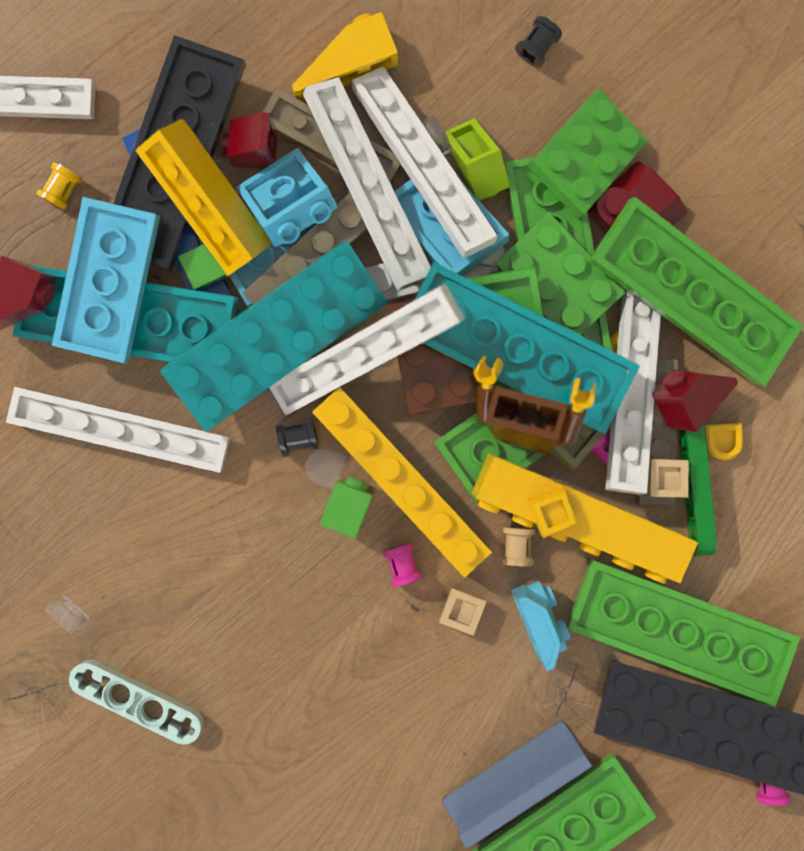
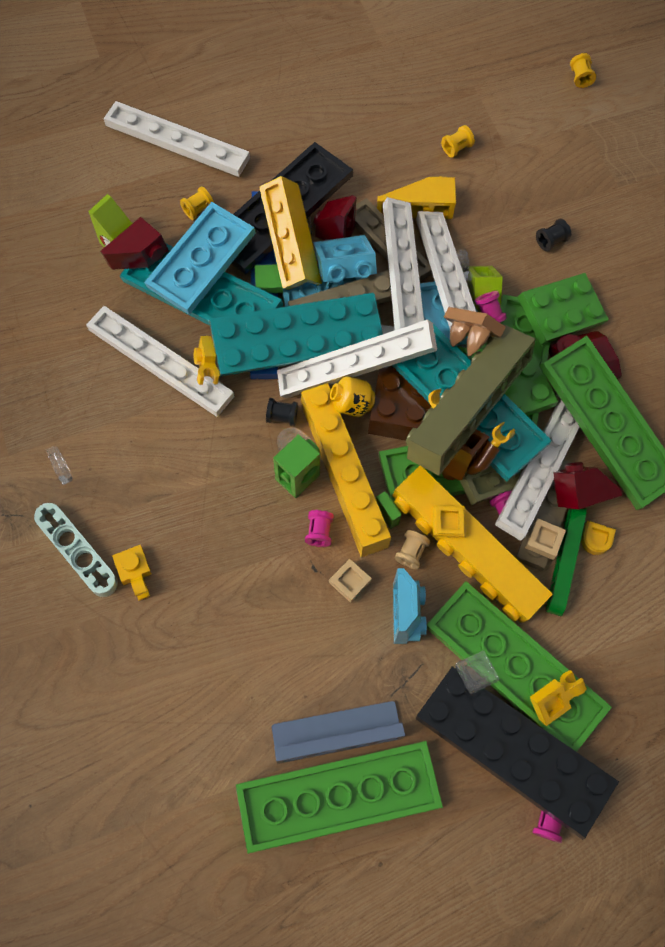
camera: 20 degrees right, 20 degrees down
none -> yellow plate [112,544,152,601]
none -> yellow plate [194,336,220,385]
none -> yellow head [330,376,375,417]
none -> bright green tile [376,492,402,530]
none -> olive brick [406,325,536,476]
none -> medium nougat tile [444,307,506,357]
none -> clear tile [455,650,499,694]
none -> dark pink bush [475,291,507,322]
none -> yellow plate [530,670,587,726]

